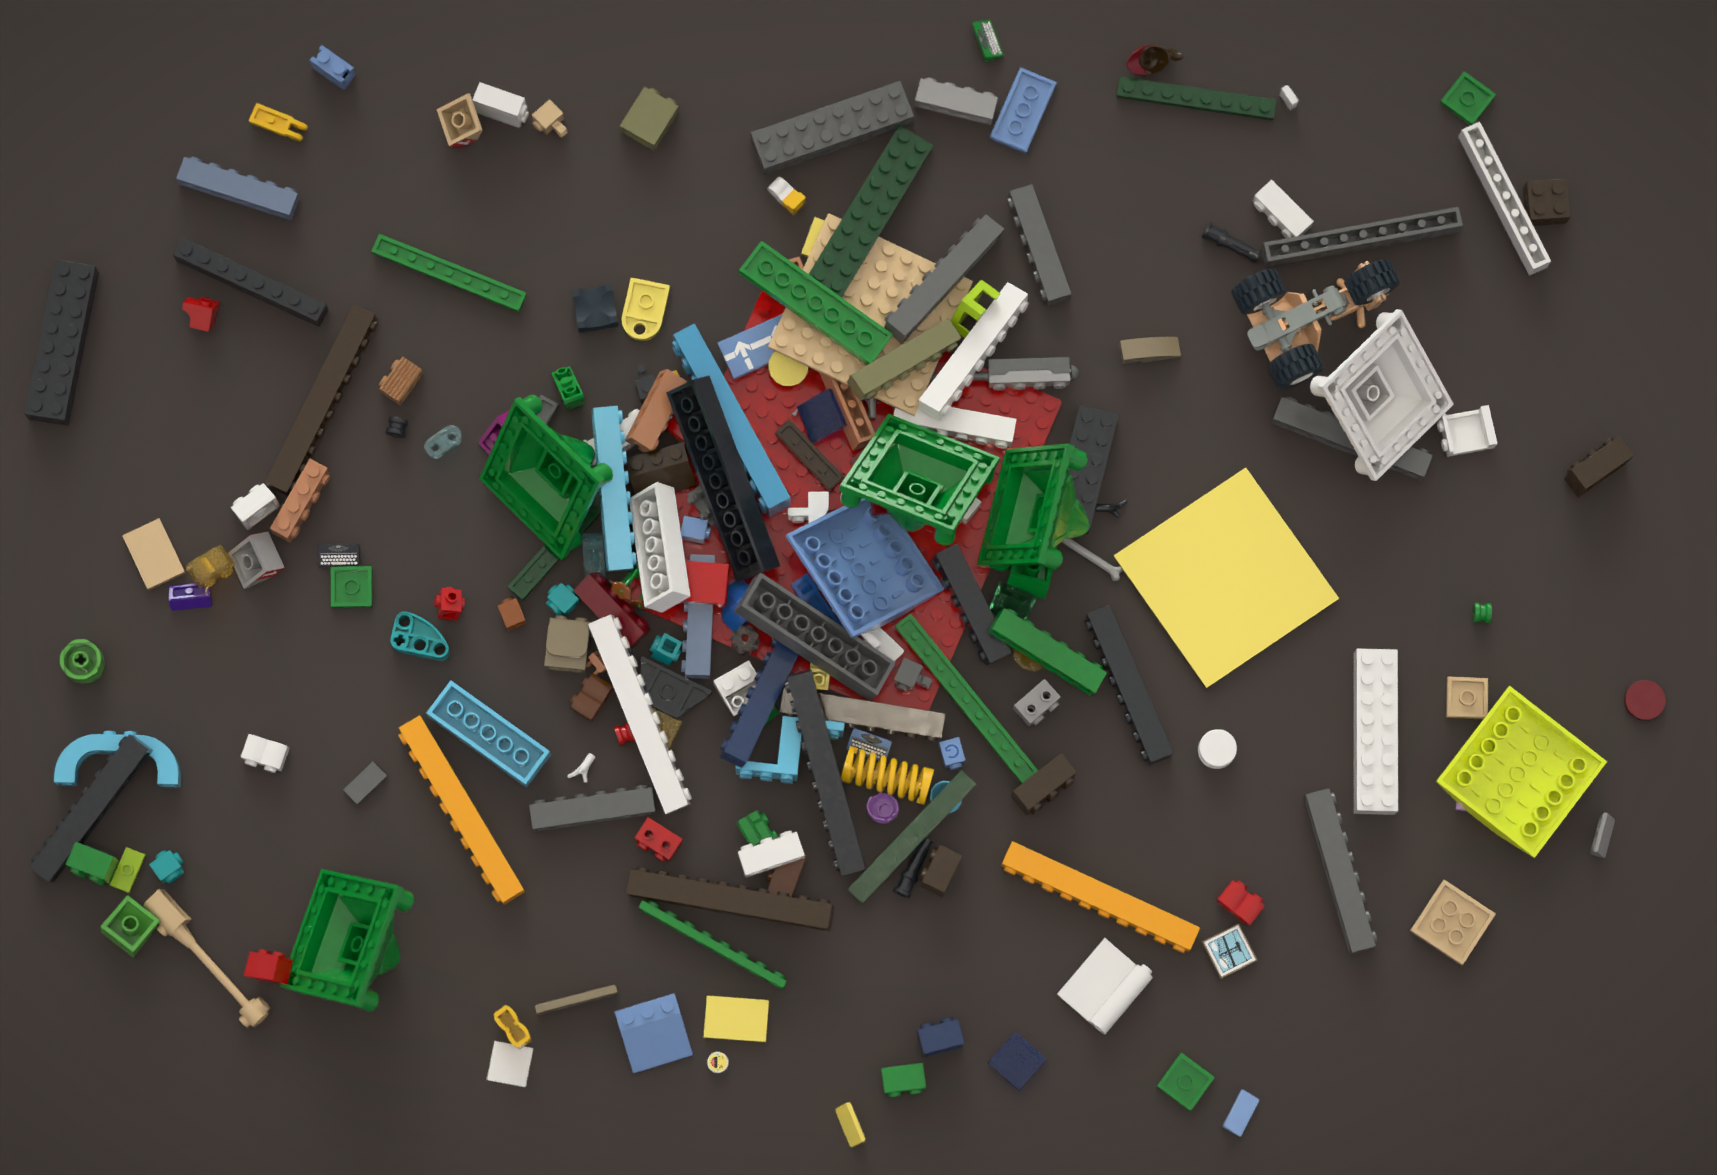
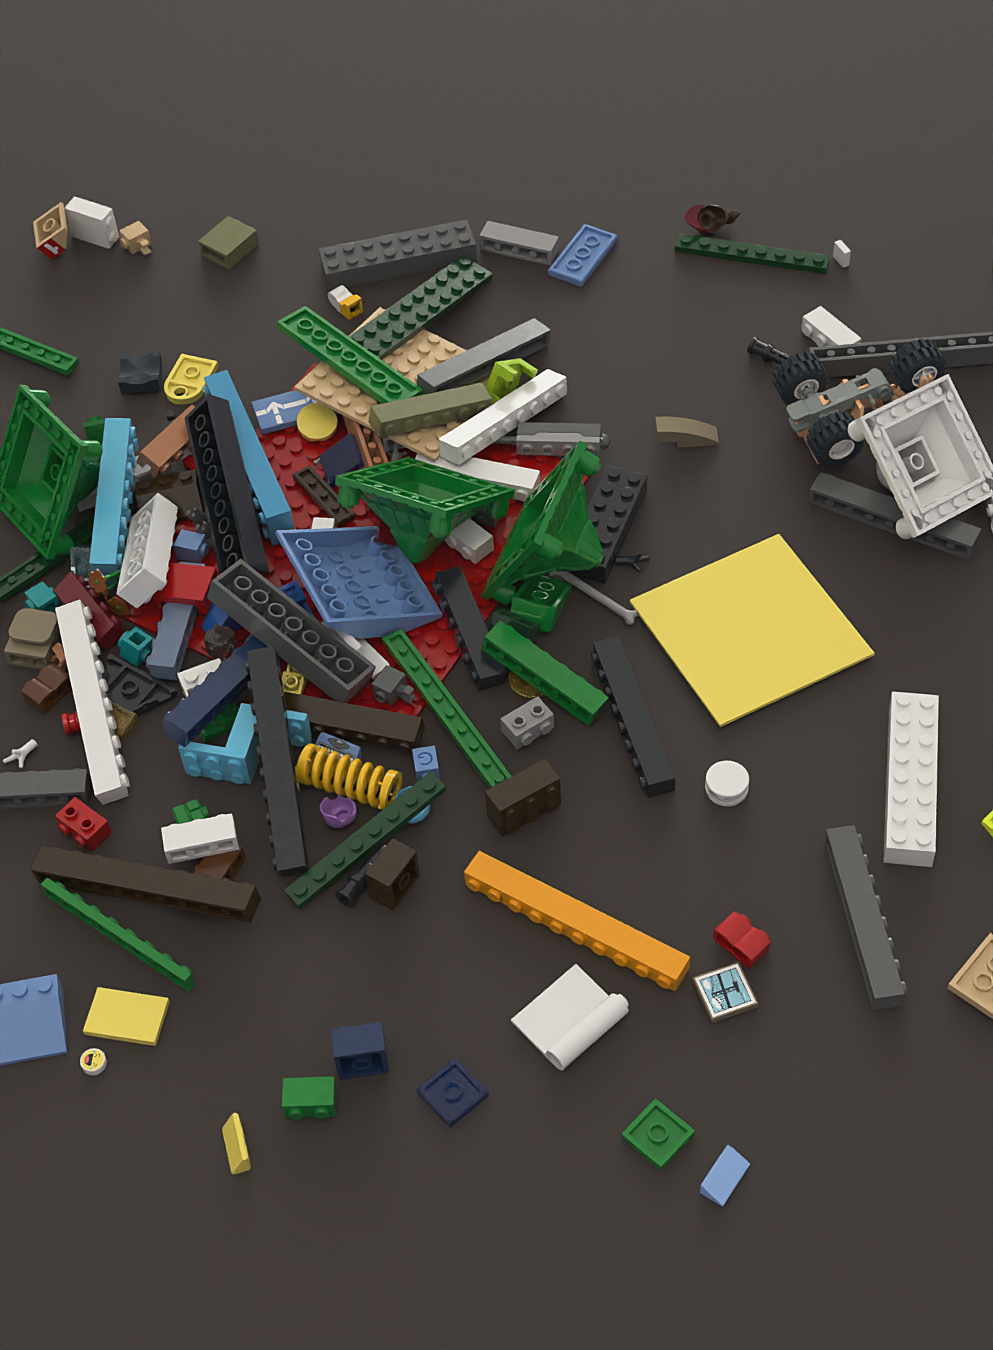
camera: 15 degrees right, 25 degrees down
slope [972,20,1004,62] -> none
dark grey brick [1007,184,1071,306] -> none

